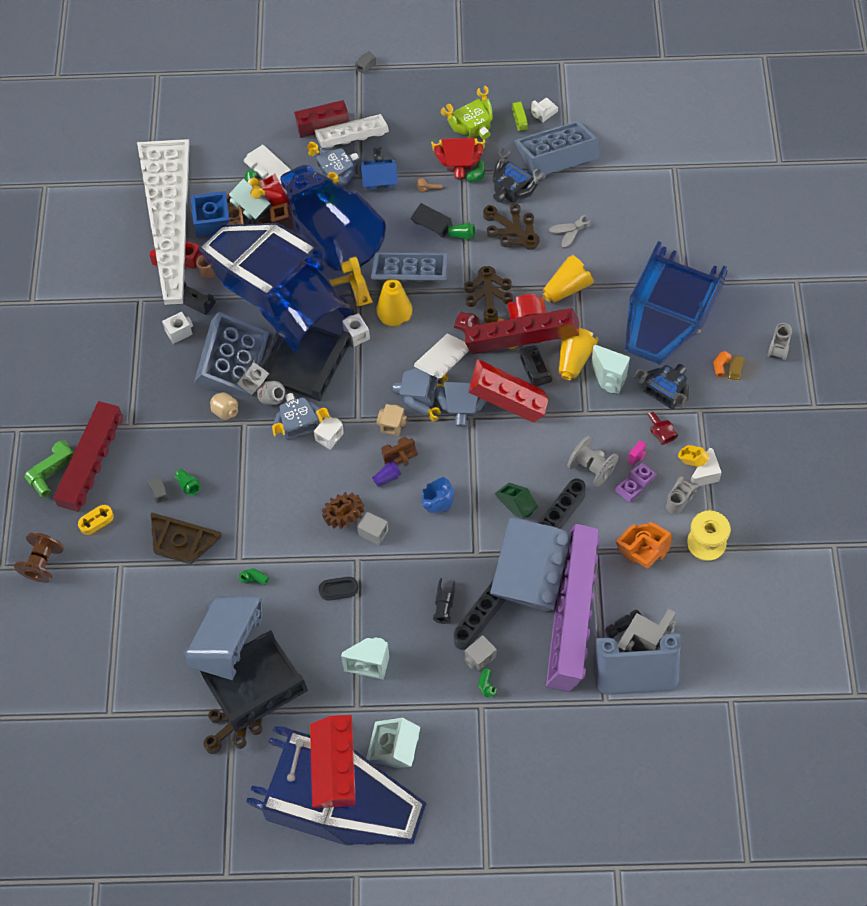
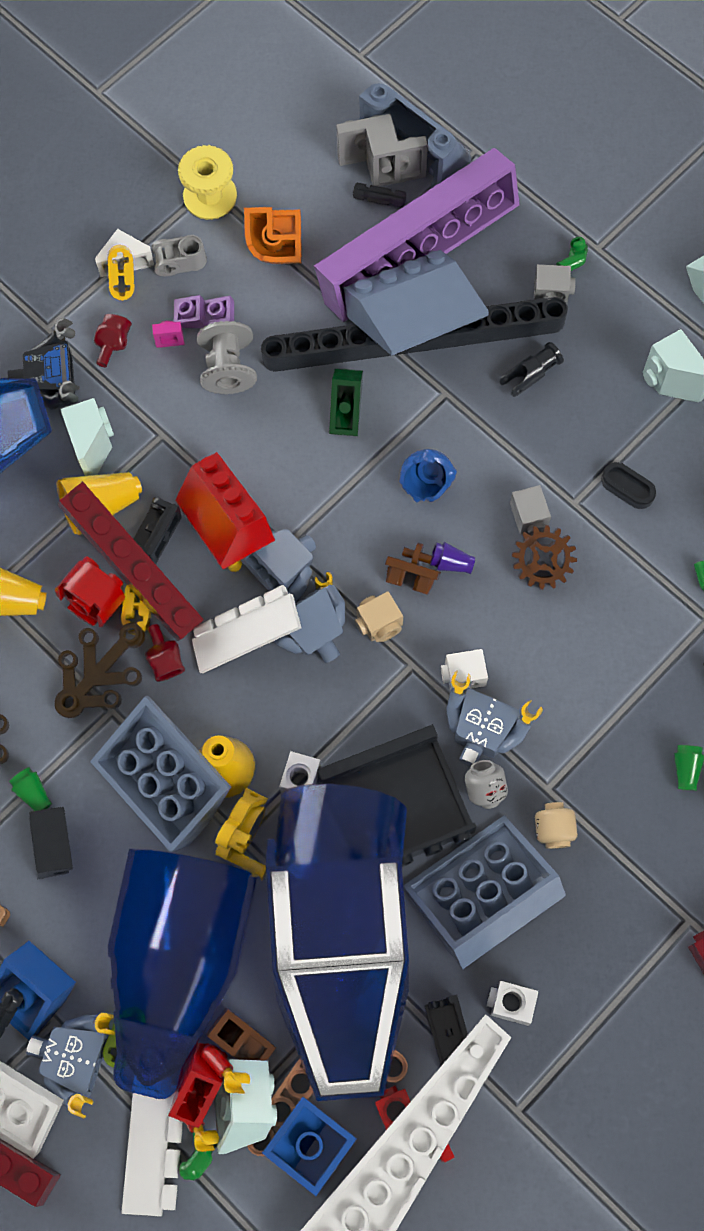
camera: 135 degrees left, 10 degrees up
light grey brick [237,362,269,395] -> none

